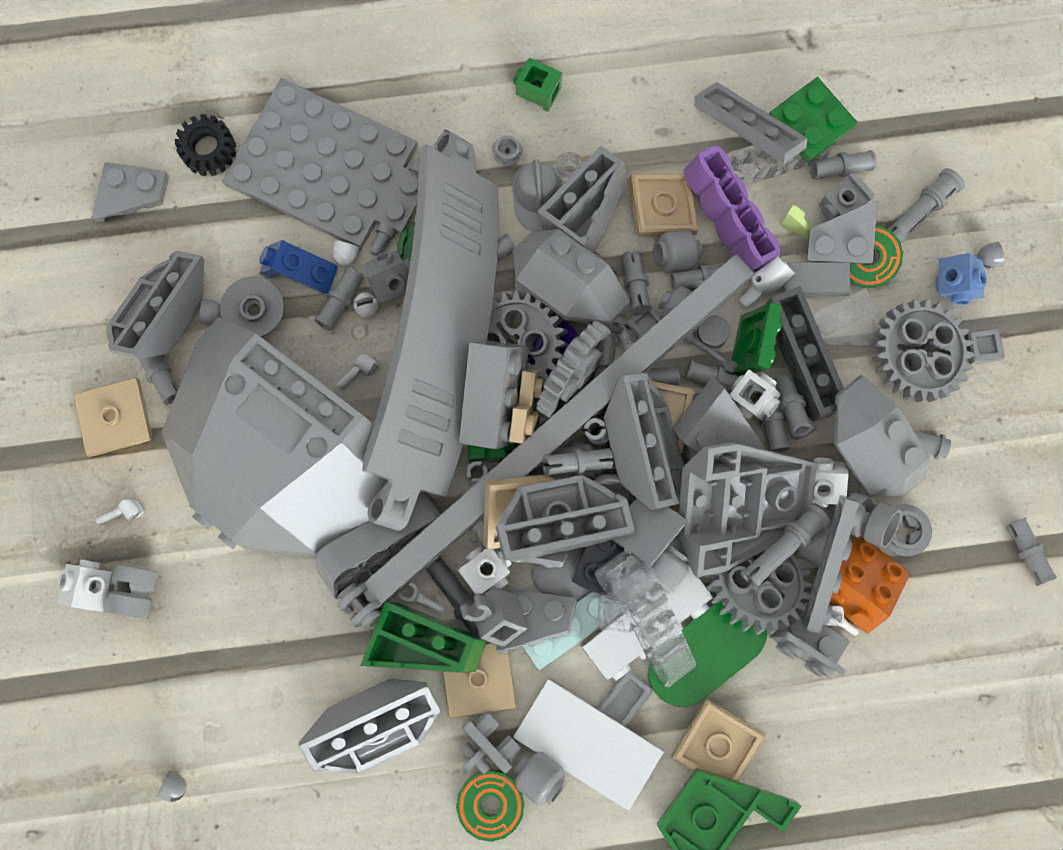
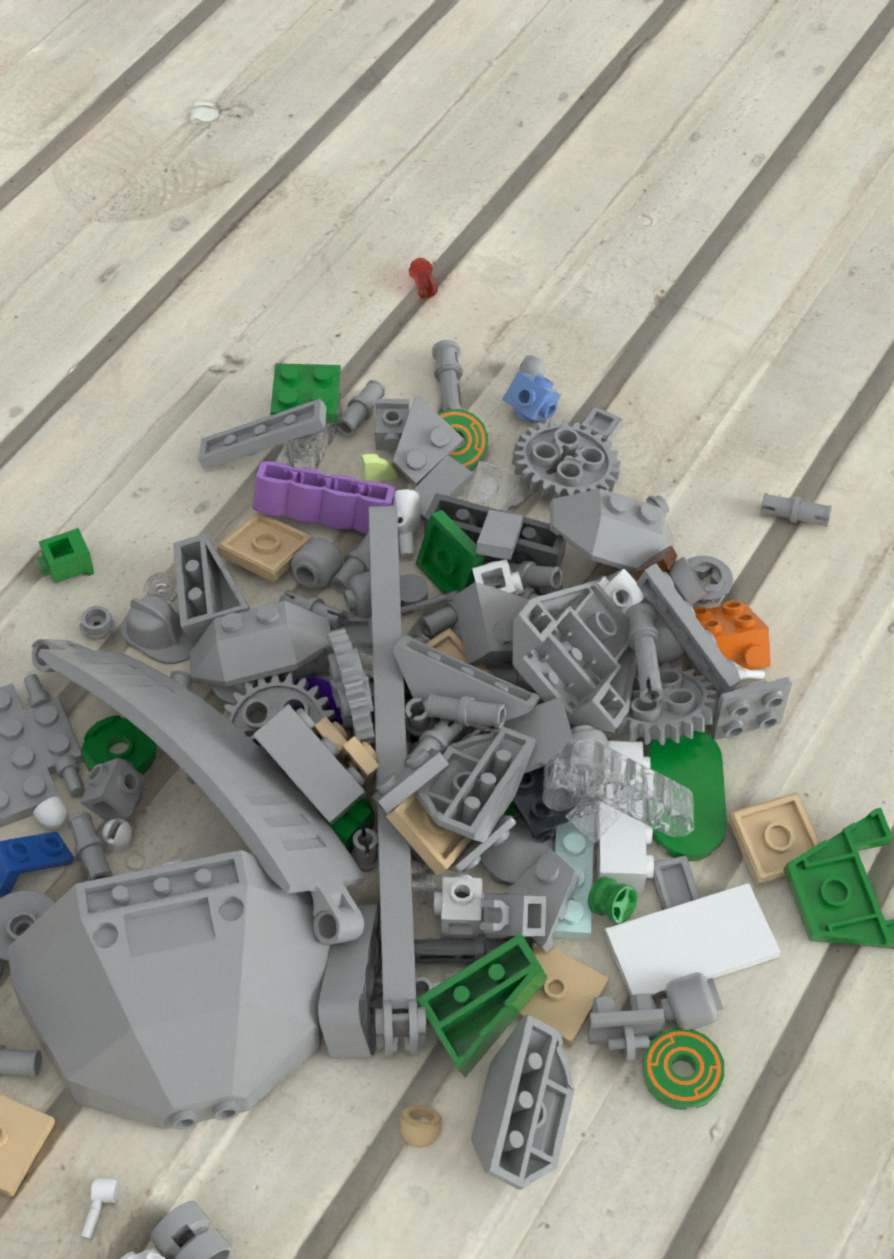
camera: 50 degrees left, 25 degrees down
none -> light grey plate [371,748,449,814]
none -> tan piece [399,1105,442,1147]
none -> clear red pin [409,258,438,298]
none -> light grey pin [426,694,506,728]
none -> light grey tile [476,510,523,560]
none -> green wheel [588,876,637,923]
none -> reddish brown tile [634,546,678,580]

